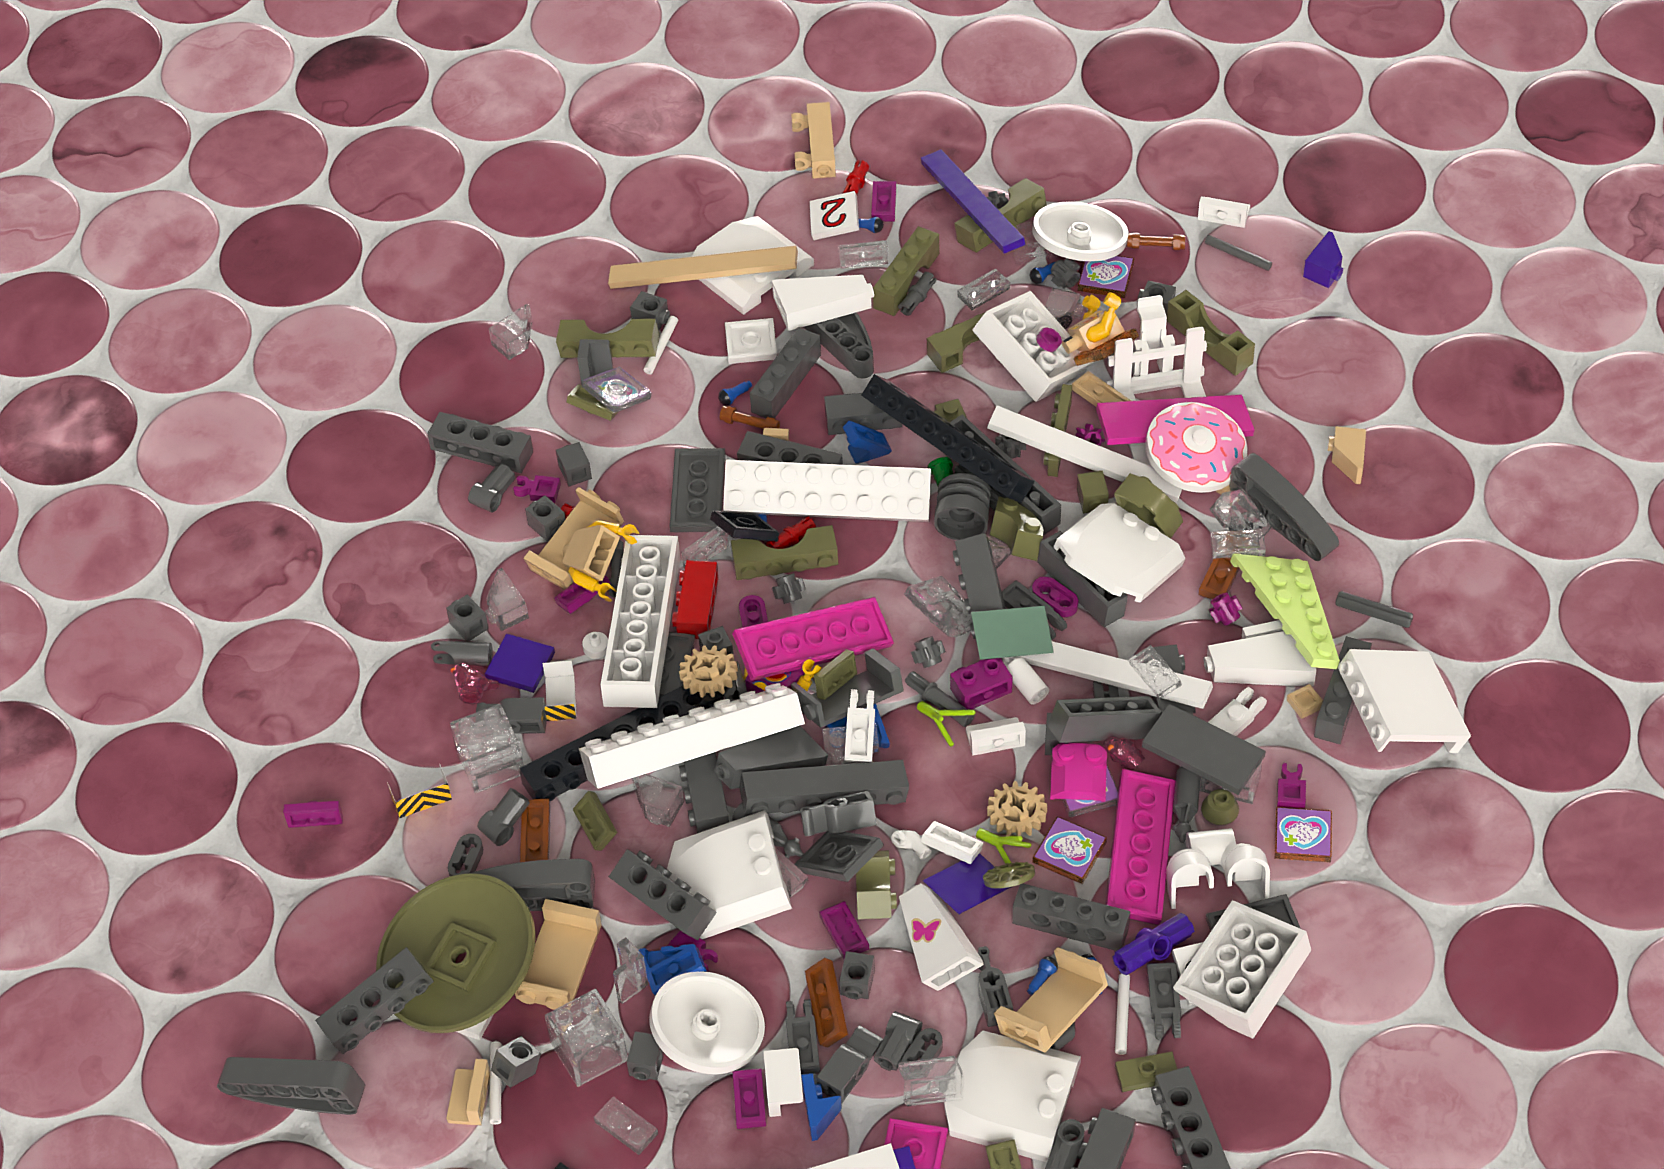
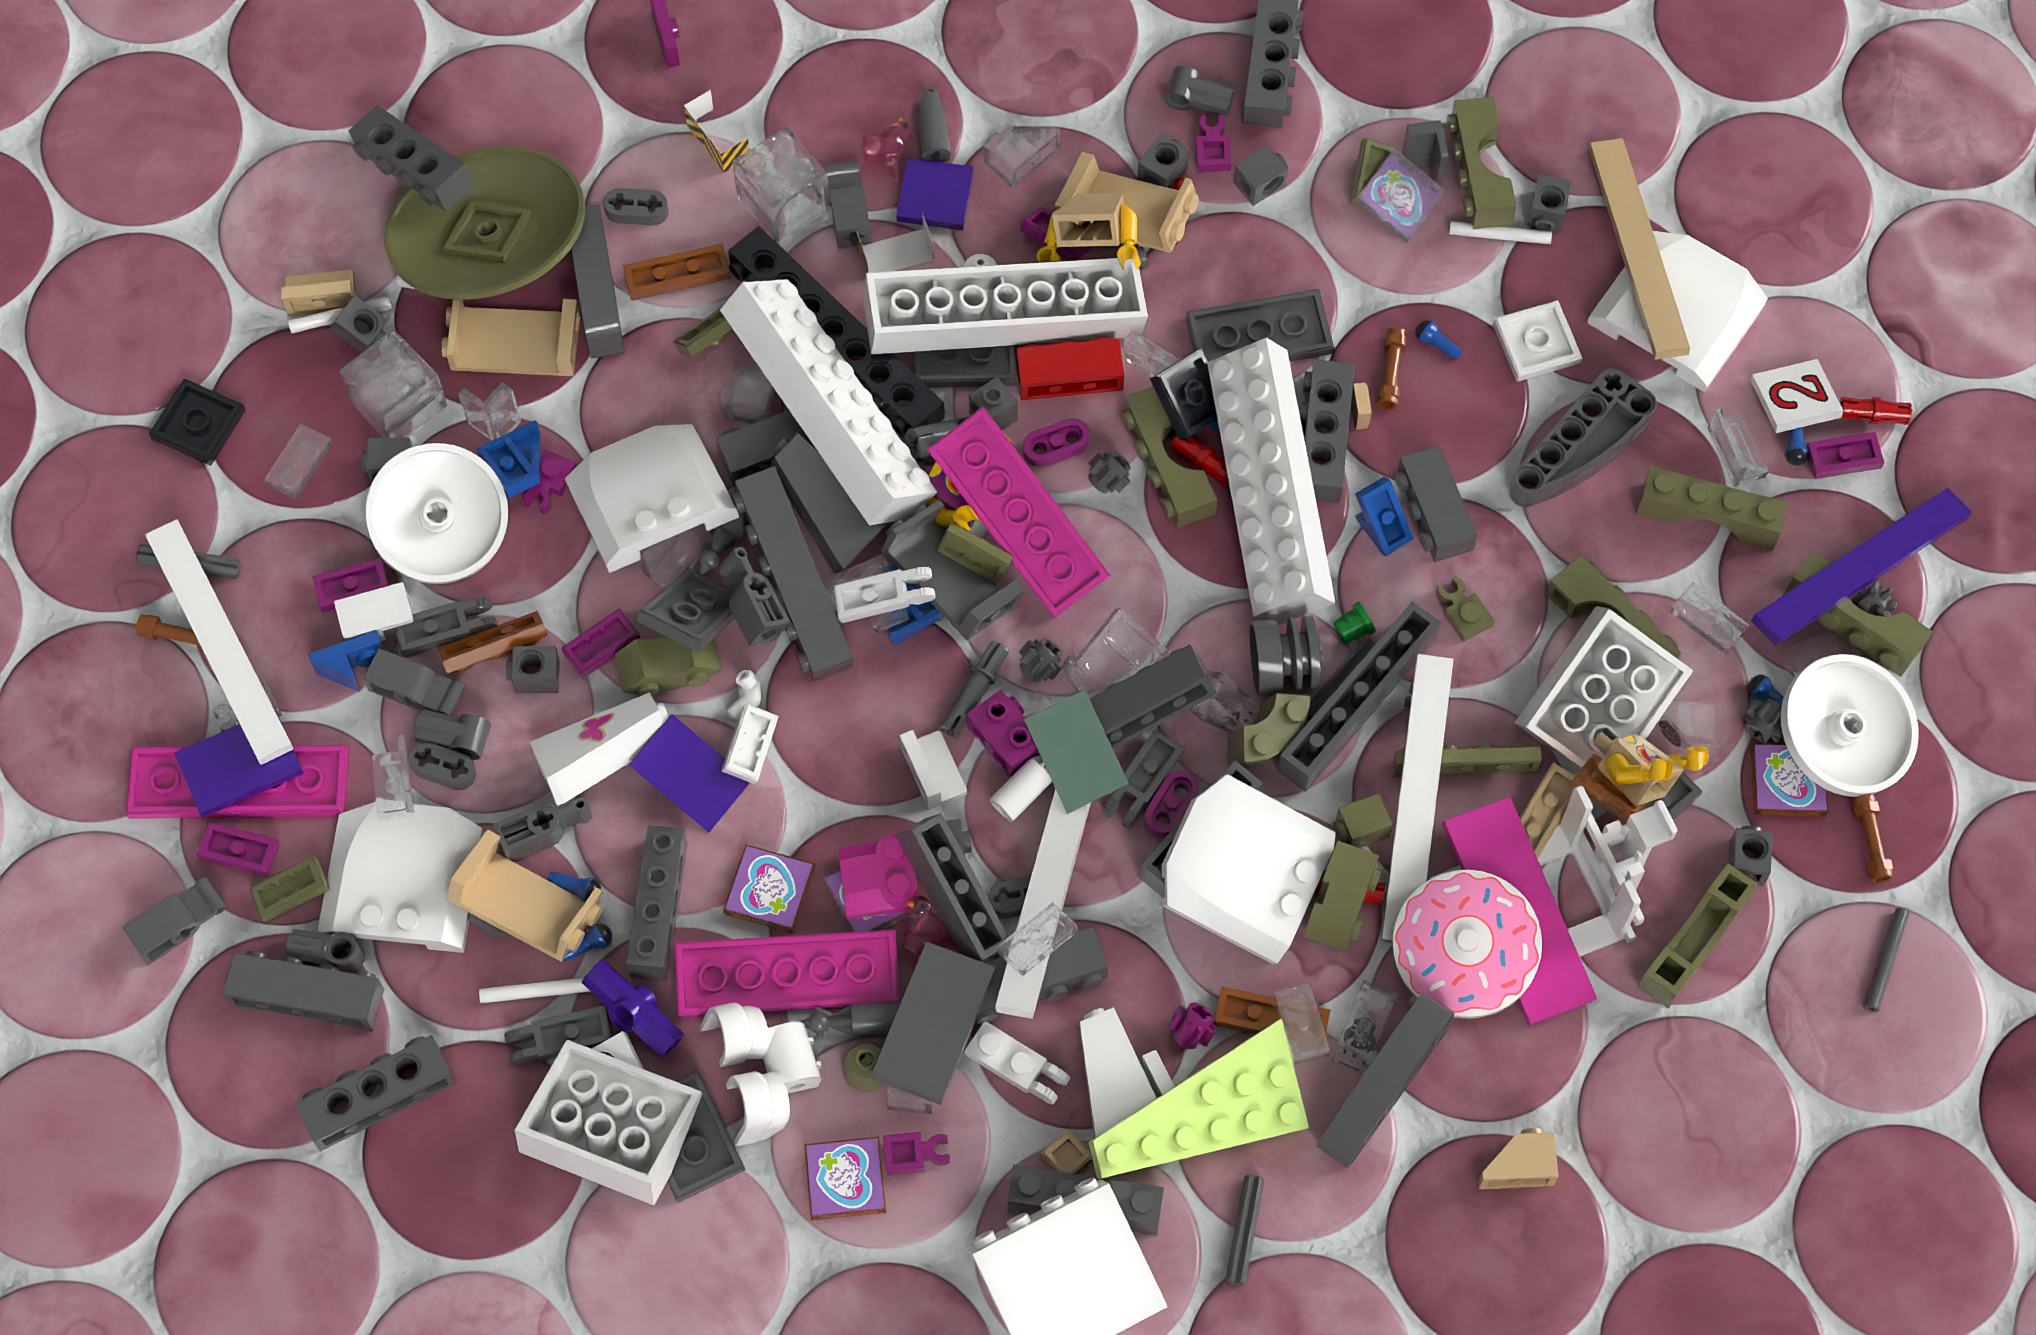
camera: 75 degrees right, 15 degrees up
dark grey beam [217,1057,366,1115] -> none
dark grey brick [446,594,489,642] -> none
dark grey piece [477,788,530,846] -> none
clear slope [489,304,532,360] -> none
dark grey brick [608,849,717,940] -> none
tan gear [679,645,738,698] -> none
dark grey brick [750,327,821,418] -> none
white slope [772,275,874,331] -> none
tan brick [791,102,836,179] -> none
black brick [861,374,1035,503] -> none
dark grey pin [898,272,937,316] -> none
lime plant [917,701,976,747] -> none
lime plant [976,828,1032,864] -> none
olive wheel [983,862,1036,888] -> none
tan gear [987,781,1047,836] -> none
magenta tile [1036,327,1062,352] -> none
magenta gear [1075,423,1105,446] -> none
olive plate [1115,1052,1177,1092] -> none
white panel [1198,196,1250,228] -> none
dark purple slope [1303,231,1343,288] -> none

